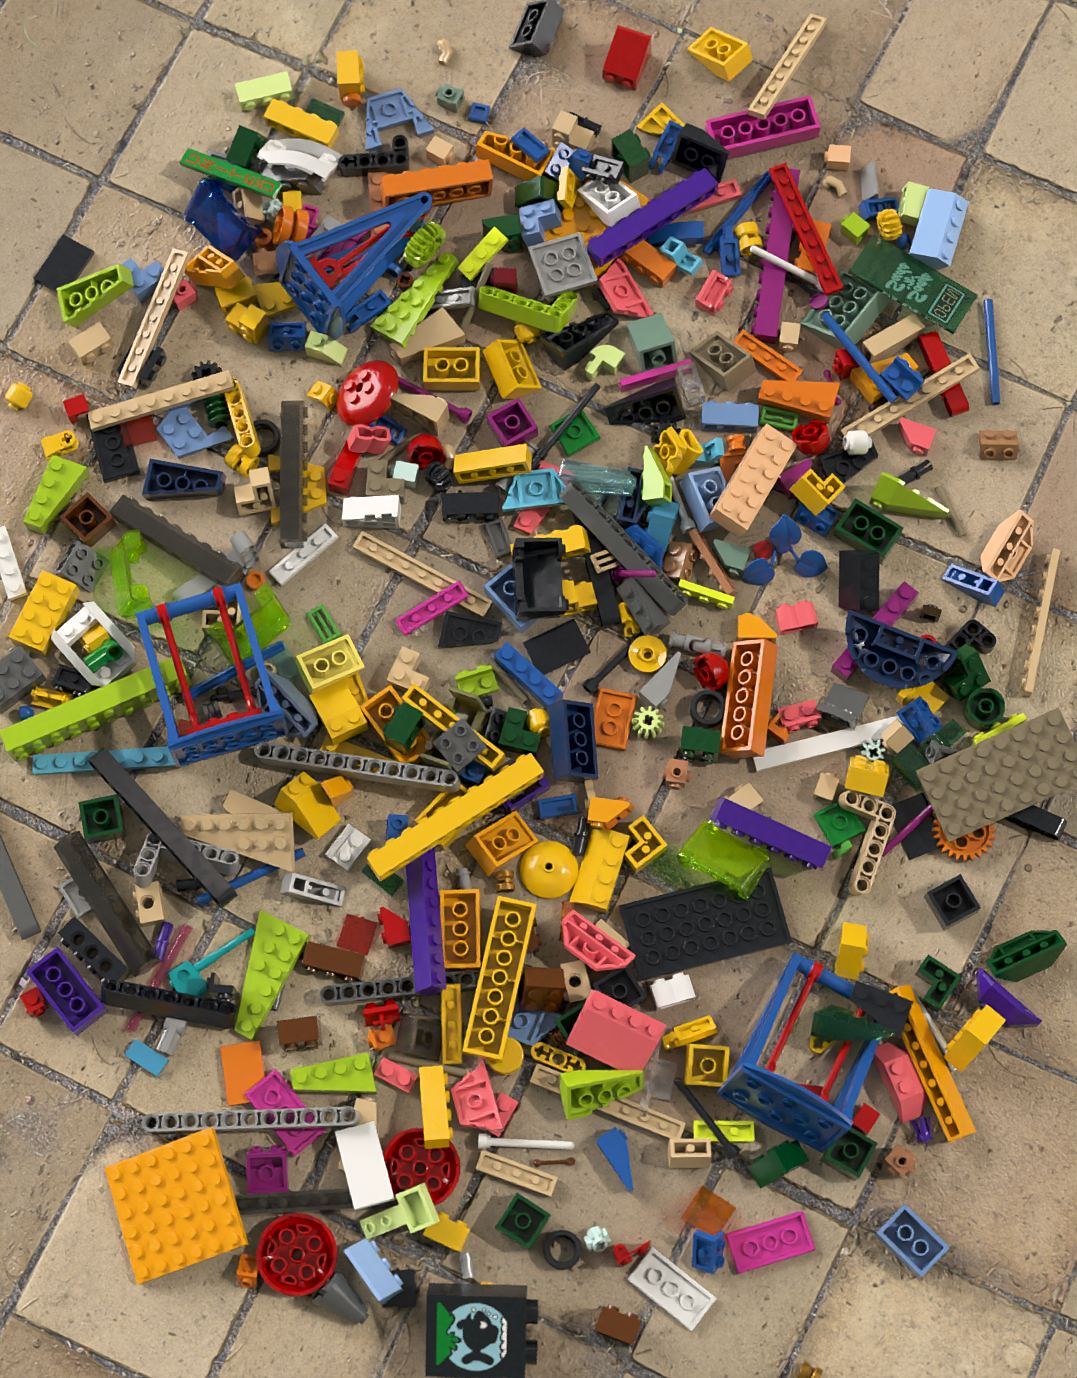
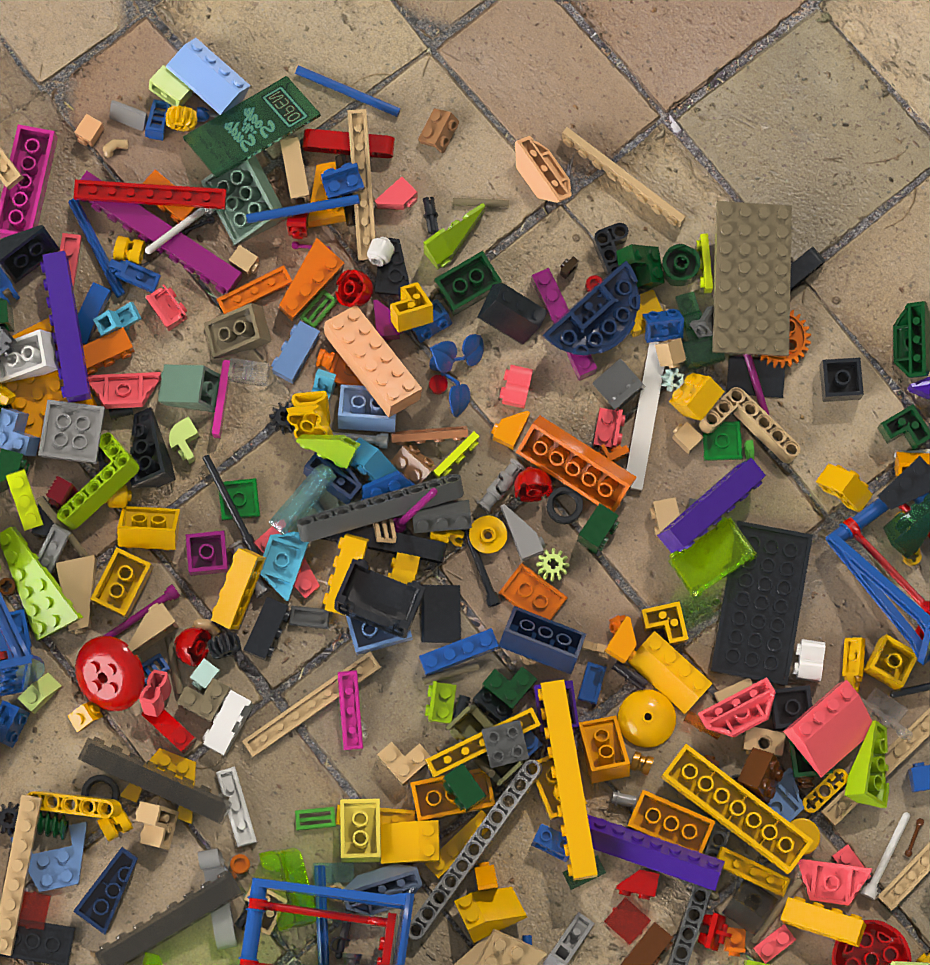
camera: 70 degrees left, 5 degrees up
white plate [325,823,371,872] -> none
black wing [438,611,502,649] -> none
yellow head [525,708,550,737] -> none
black wedge [604,377,687,425] -> none
nougat brick [662,758,691,790] -> none
sand green slope [712,539,750,576] -> none
magenta piece [809,293,828,310] -> none
lime brick [840,212,870,245] -> none
blue slope [942,564,1005,607] -> none

